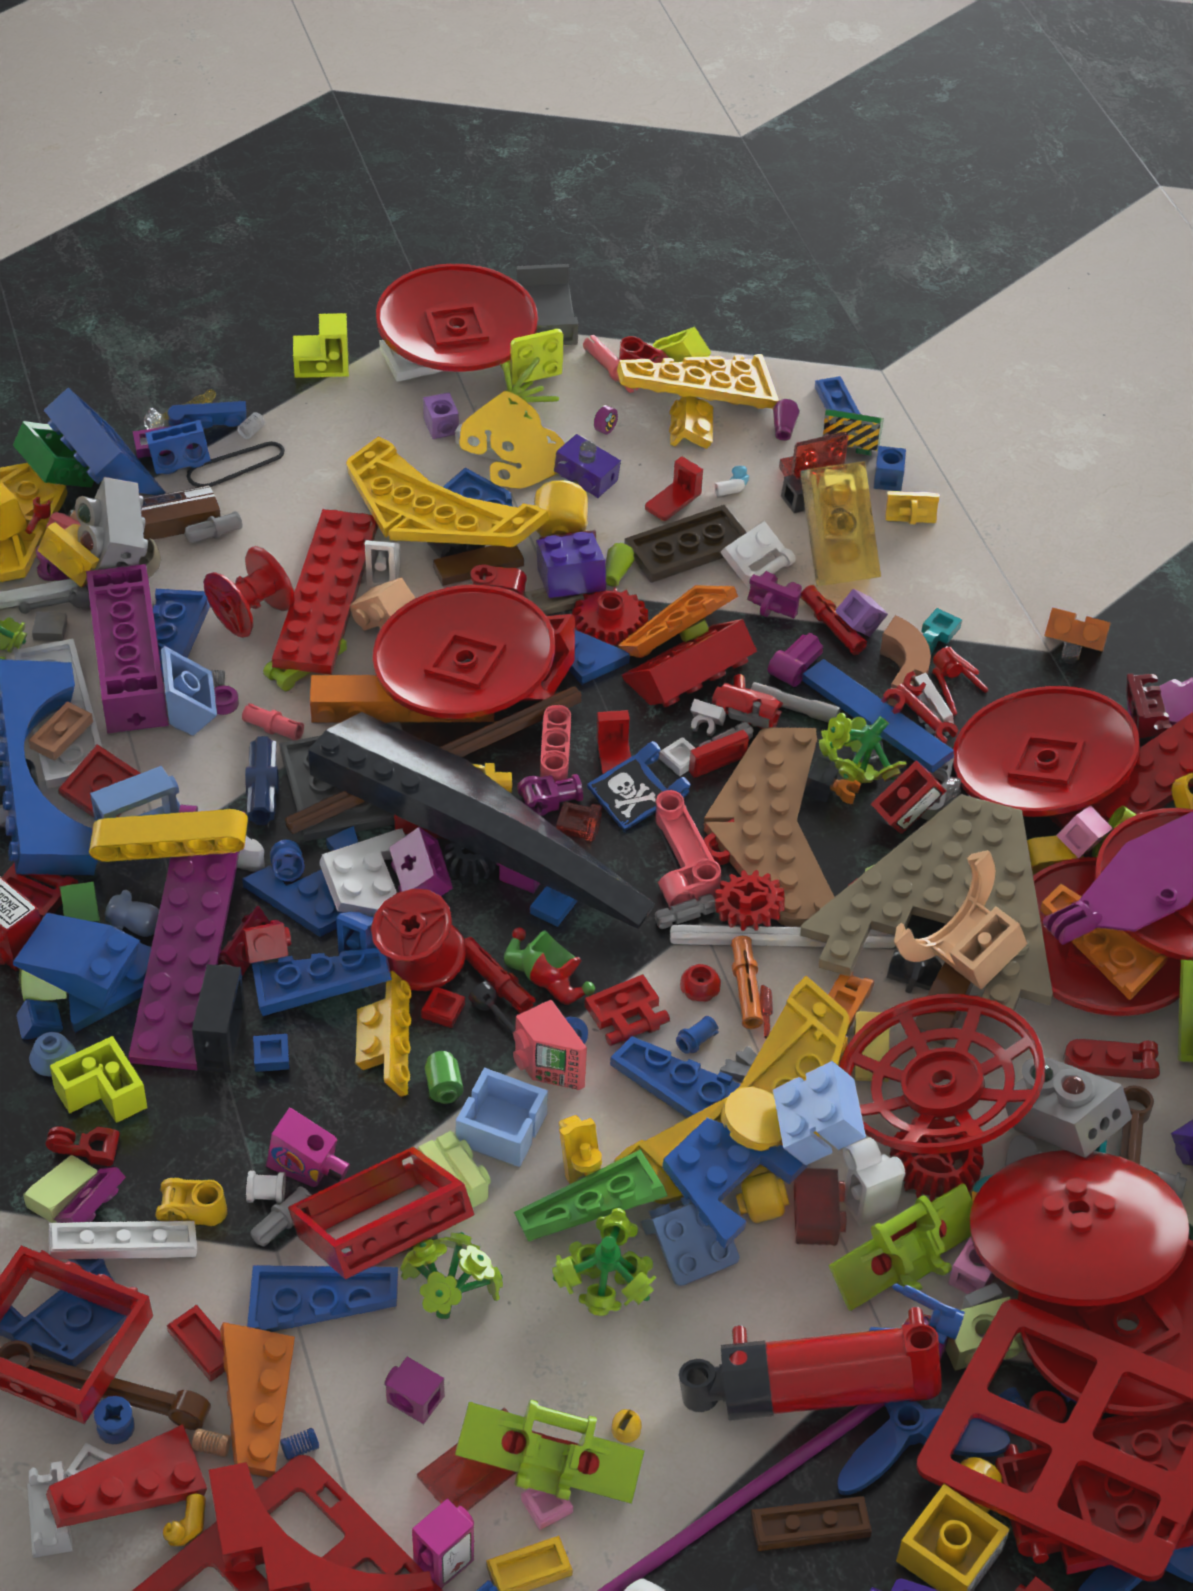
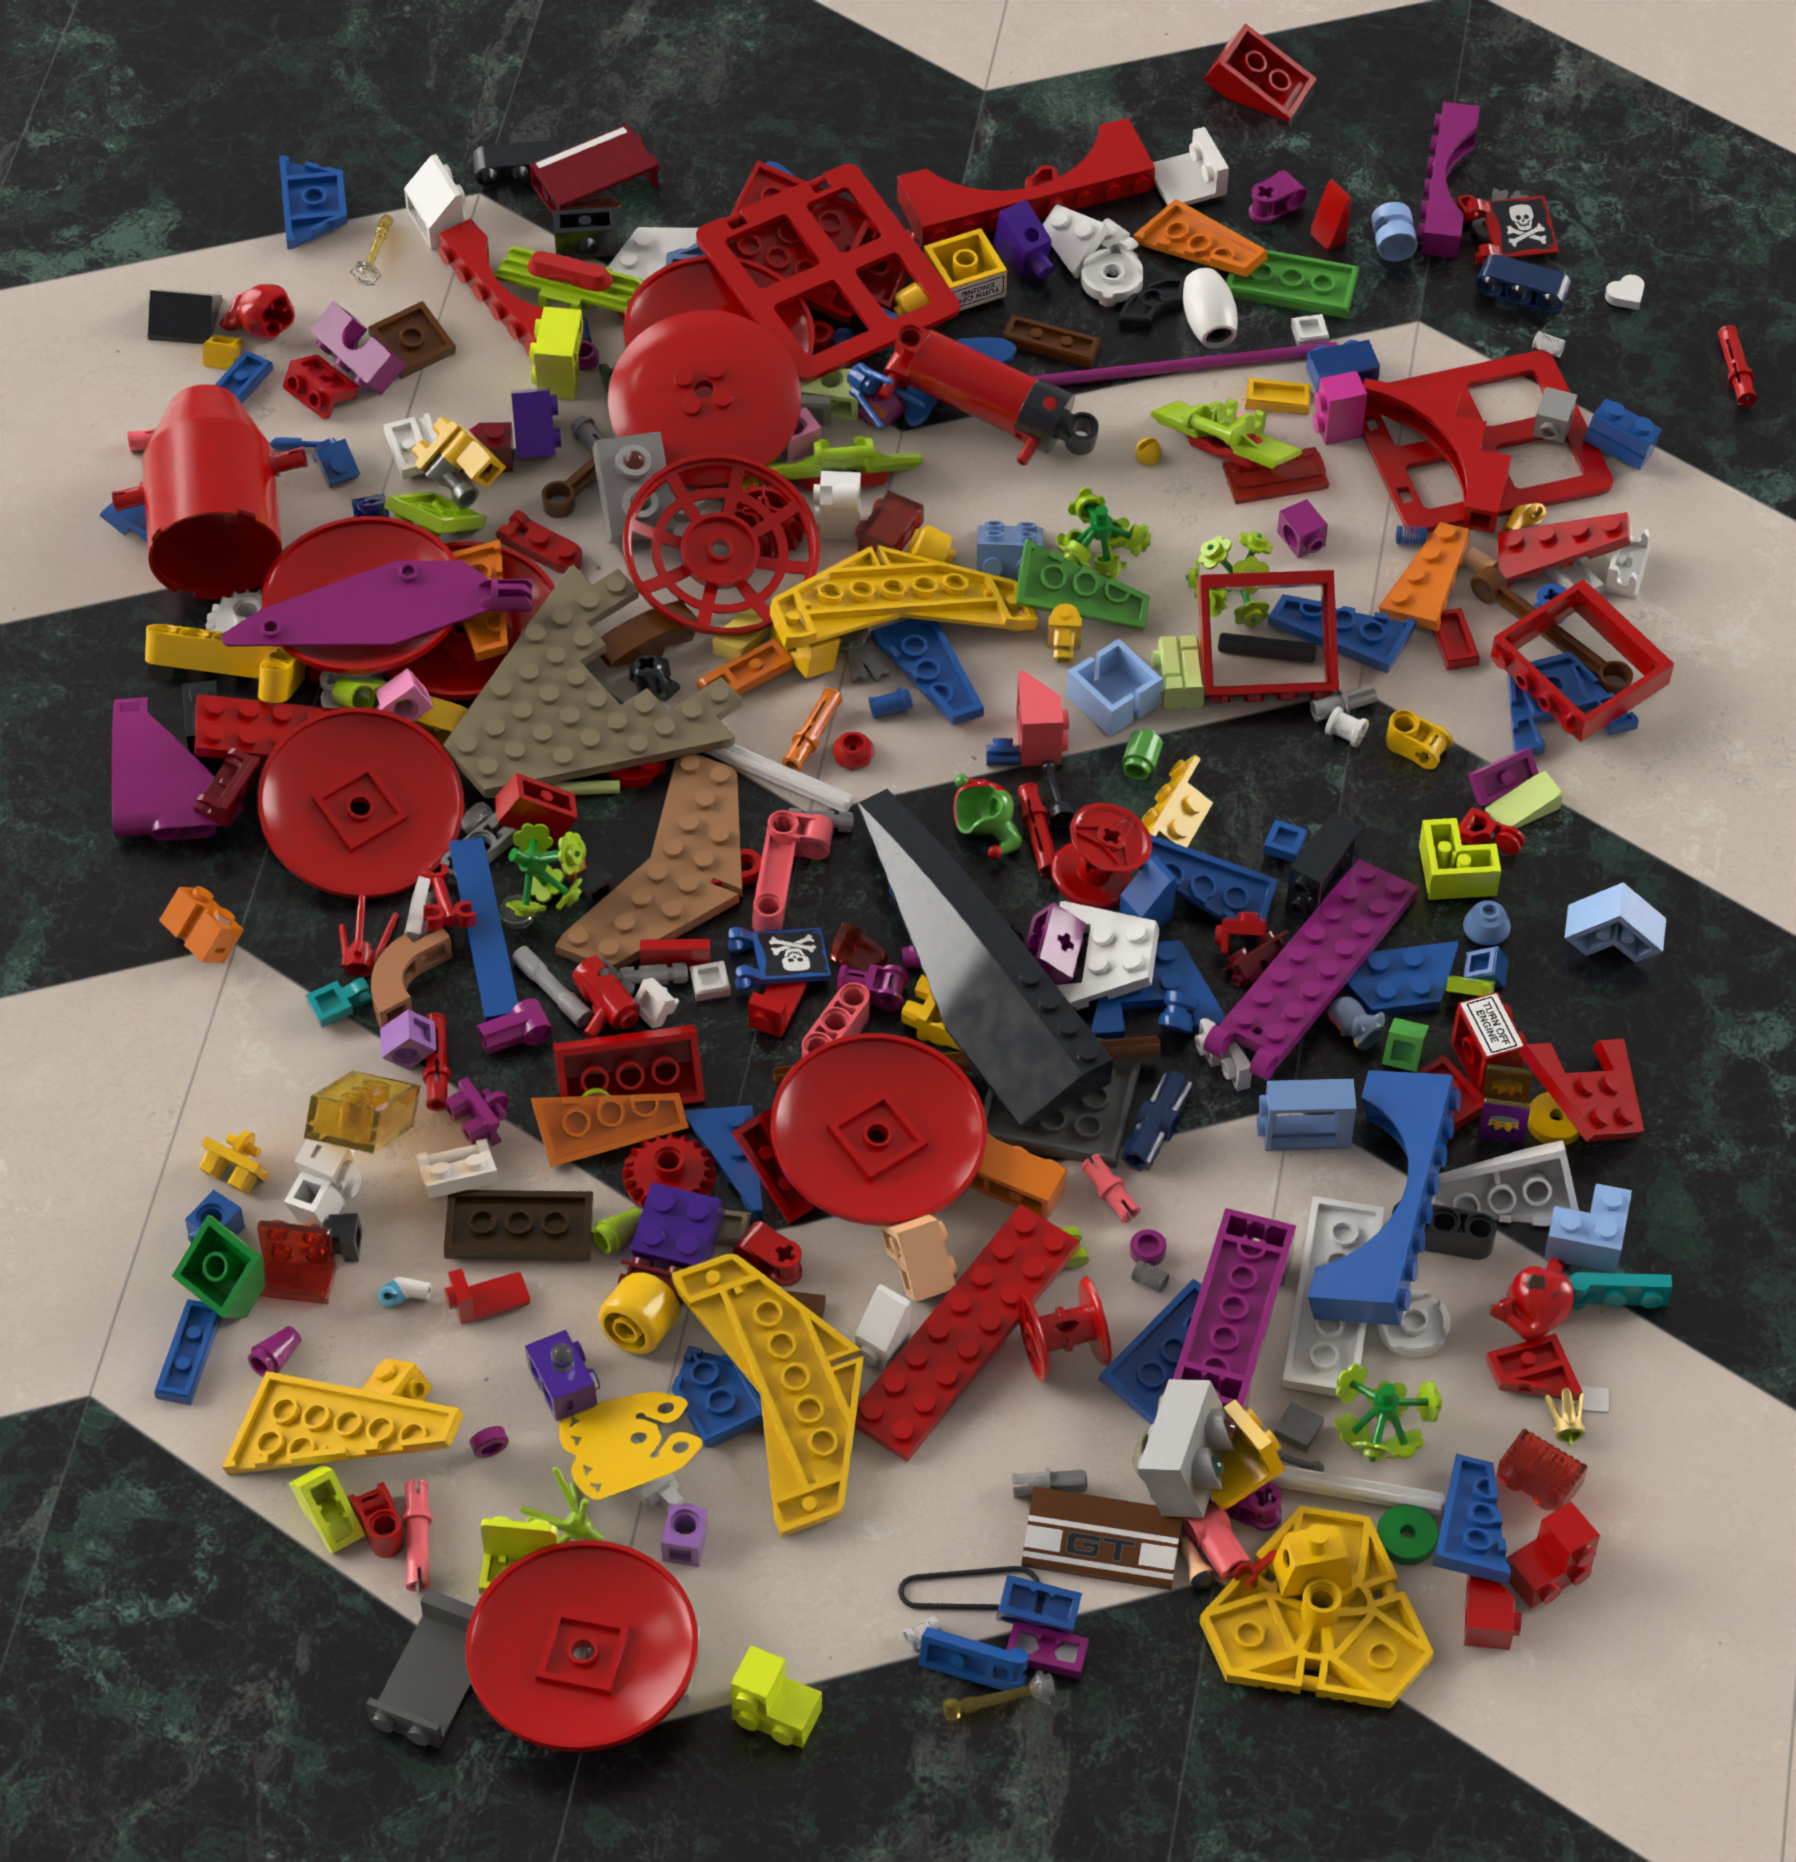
camera: 150 degrees left, 5 degrees up
green window [13,421,94,487] -> none
blue slope [13,913,140,1010] -> none
nougat plate [28,701,93,761] -> none
blue slope [44,387,166,495] -> none
white tile [48,1221,197,1260] -> none
red tile [58,744,141,818] -> none
yellow beam [89,809,248,862] -> none
medium blue slope [161,646,217,736] -> none
dark pink torso [266,1107,350,1187] -> none
red plate [585,974,670,1046] -> none
blue wing [662,1118,809,1248] -> none
red gear [715,870,785,931] -> none
yellow tile [721,1087,782,1151] -> none
clear red piece [759,985,773,1039] -> none
light blue piece [773,1061,866,1165] -> none
light nougat piece [894,850,1027,990] -> none

